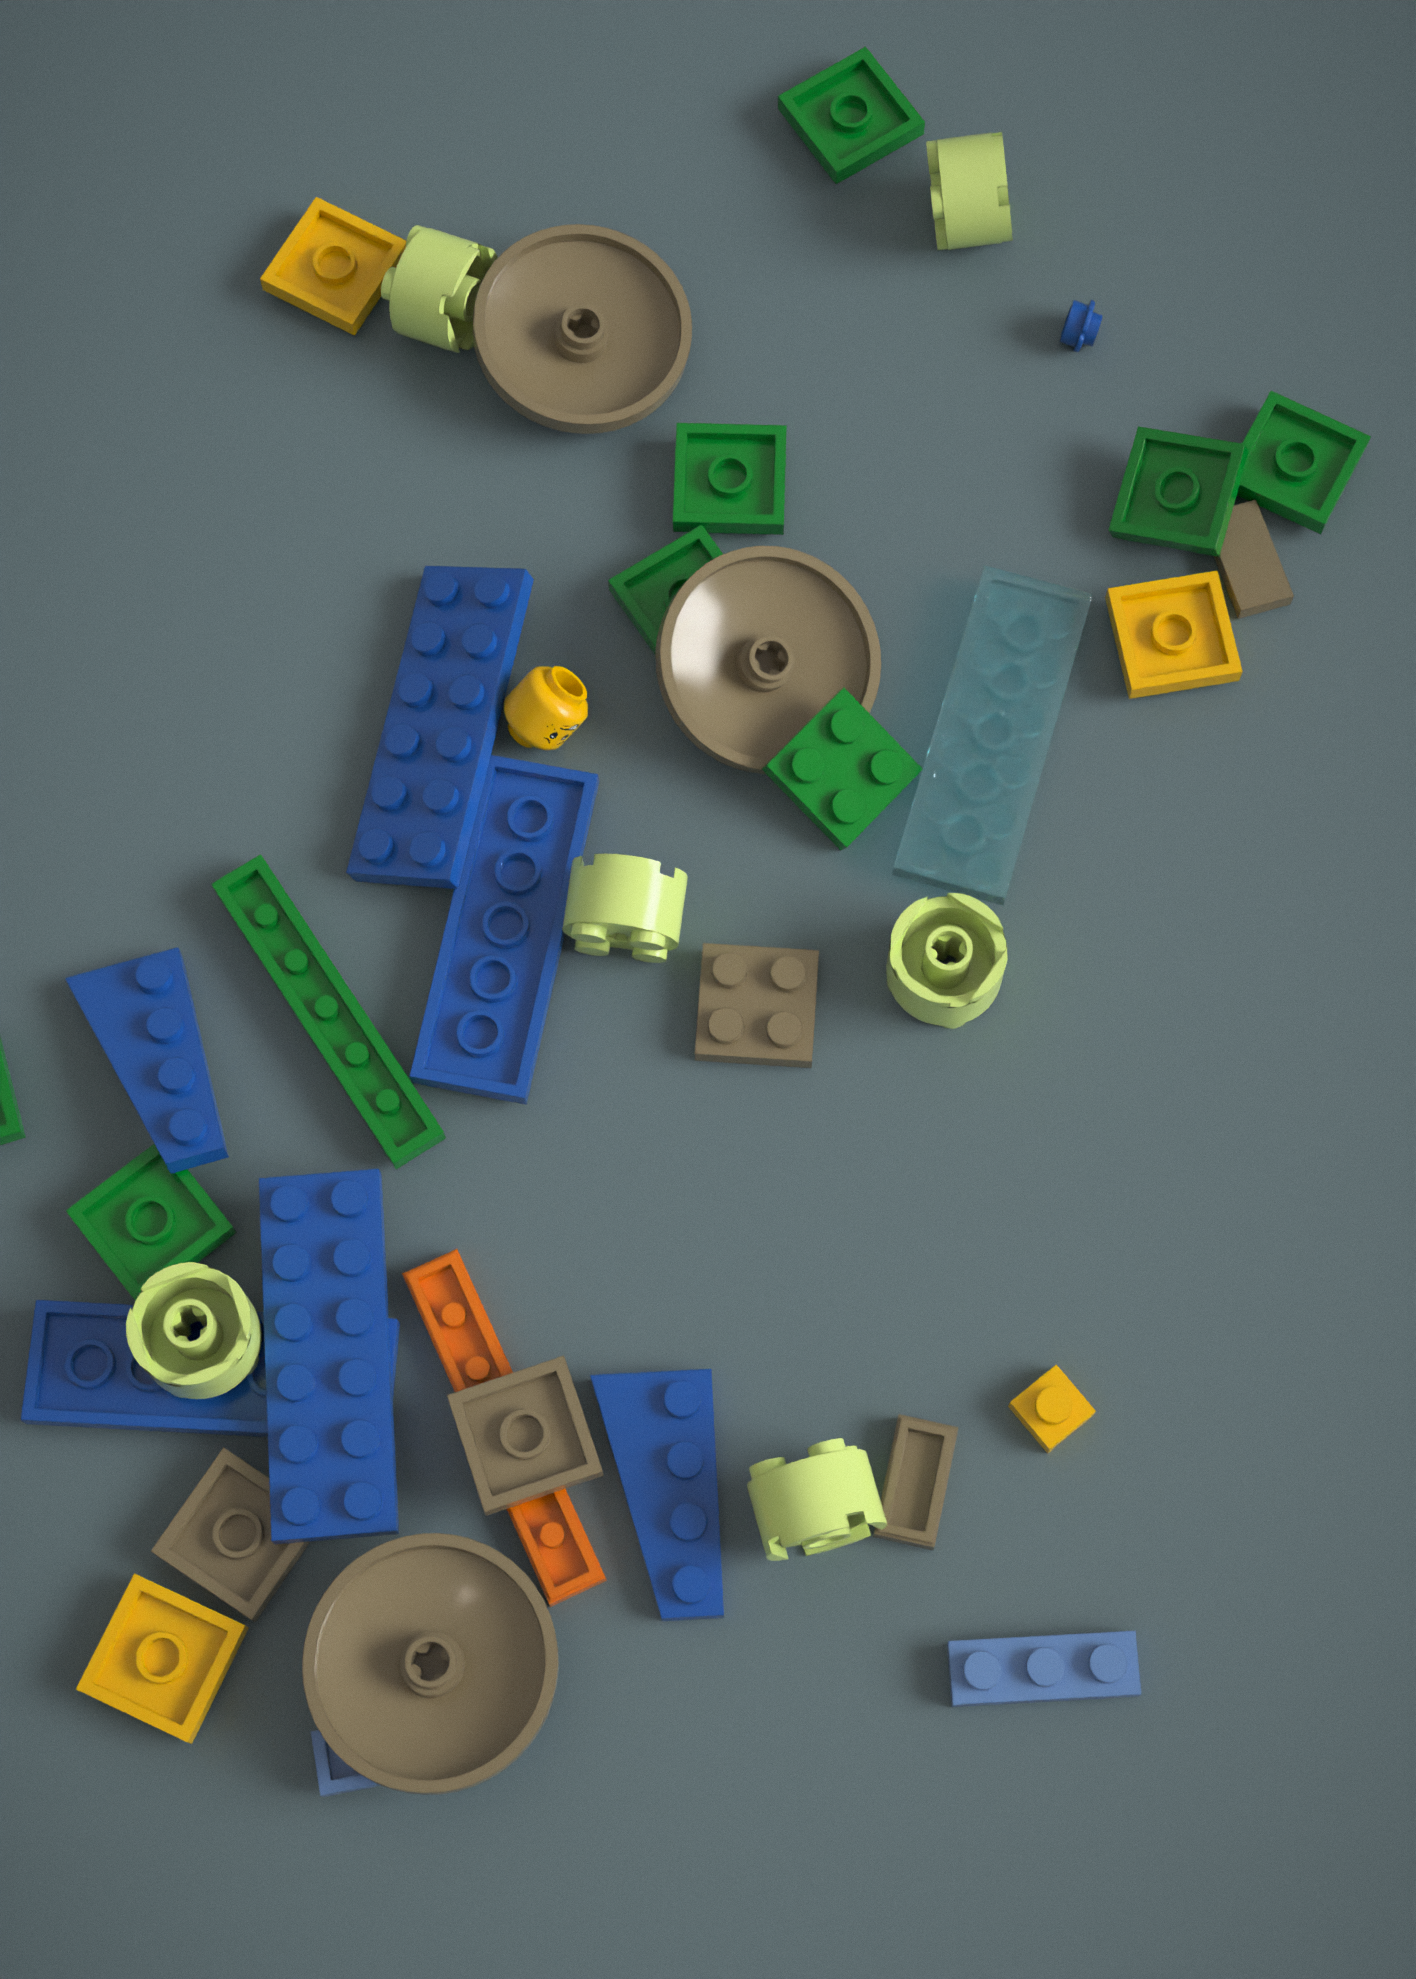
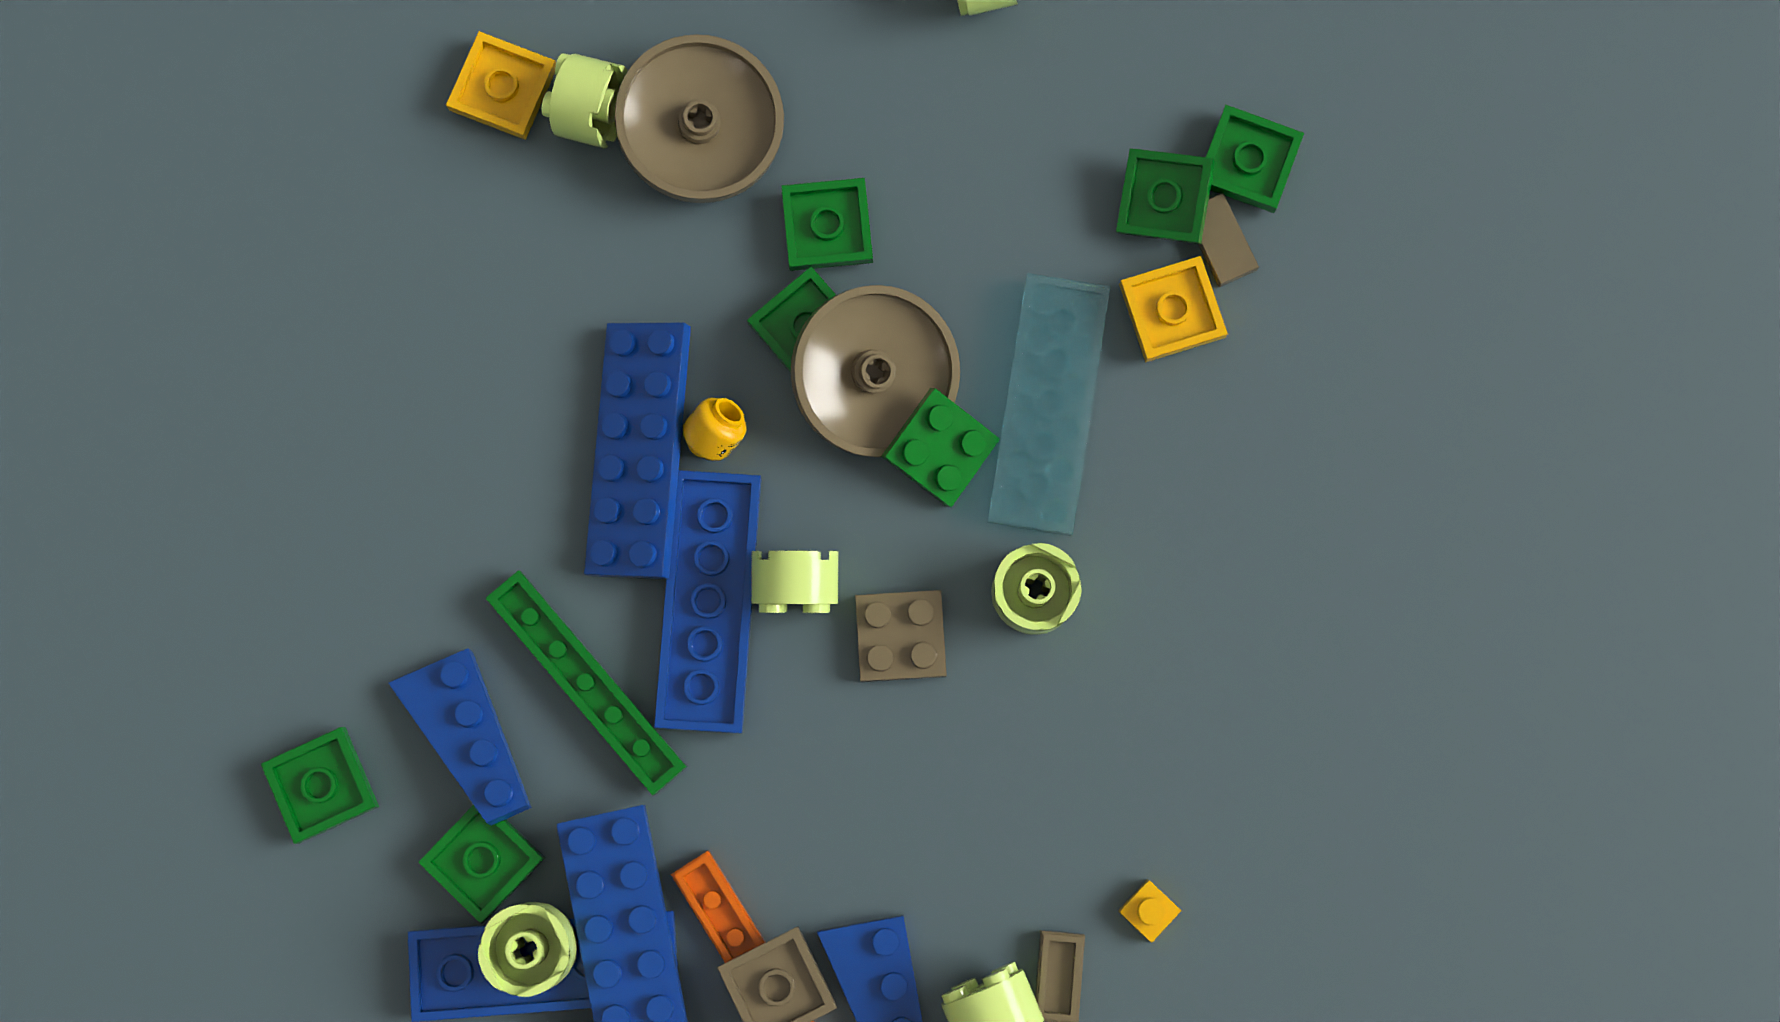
camera: 10 degrees left, 10 degrees up
blue plate [1059,300,1103,352] -> none

